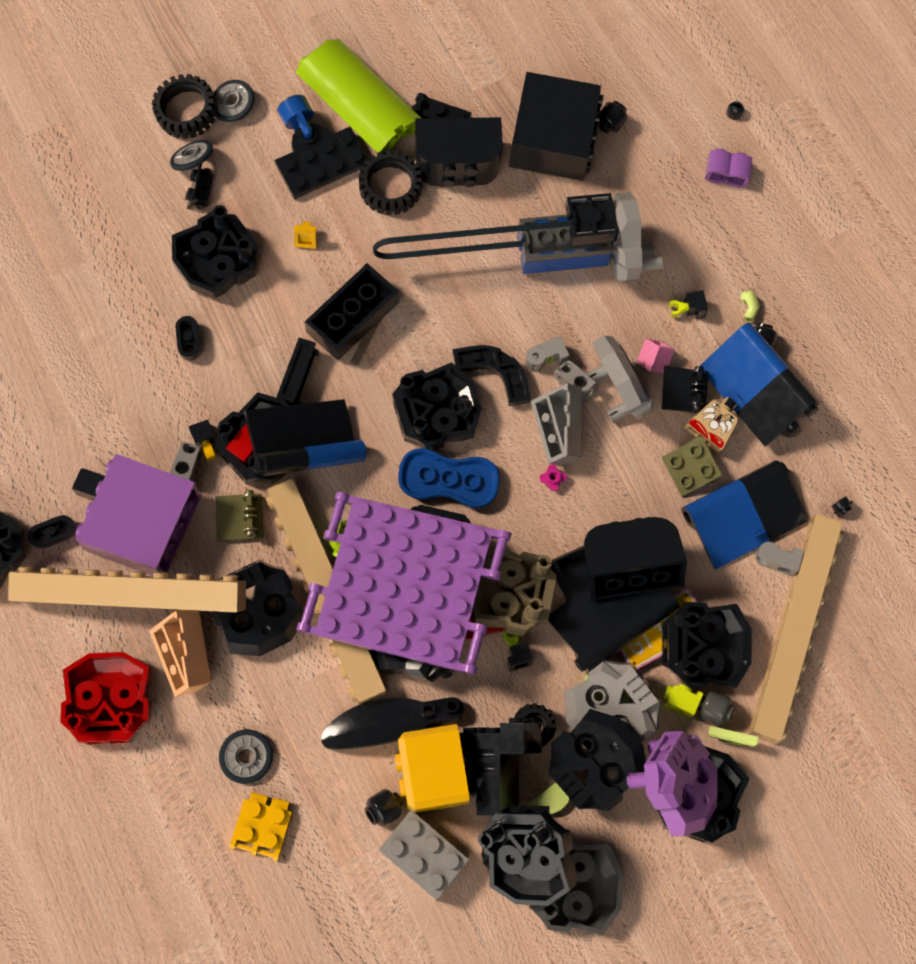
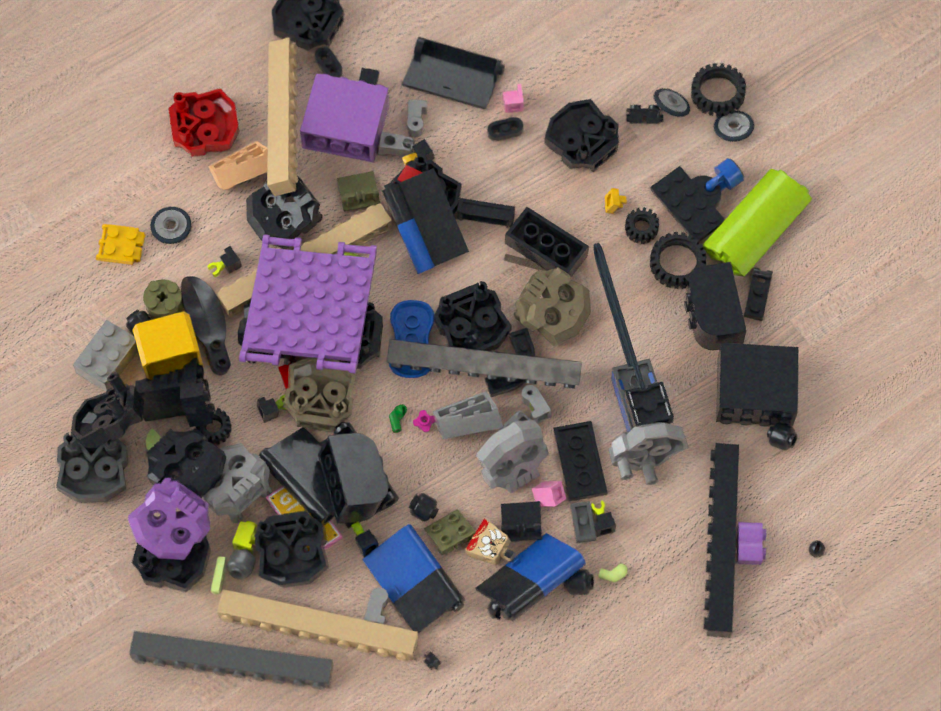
camera: 90 degrees right, 5 degrees down
none -> dark grey brick [129,631,333,690]
none -> olive brick [143,279,184,319]
none -> black piece [208,246,242,277]
none -> black piece [351,522,379,557]
none -> brick [387,339,582,389]
none -> green arm [389,404,407,433]
none -> black door [402,37,505,110]
none -> light grey leg [407,100,427,137]
none -> black head [408,493,439,522]
none -> bright pink panel [503,84,524,113]
none -> dark tan brick [514,268,591,346]
none -> black tile [553,421,608,502]
none -> dark grey plate [570,501,596,543]
none -> black tyre [625,207,659,244]
none -> black brick [703,443,739,638]

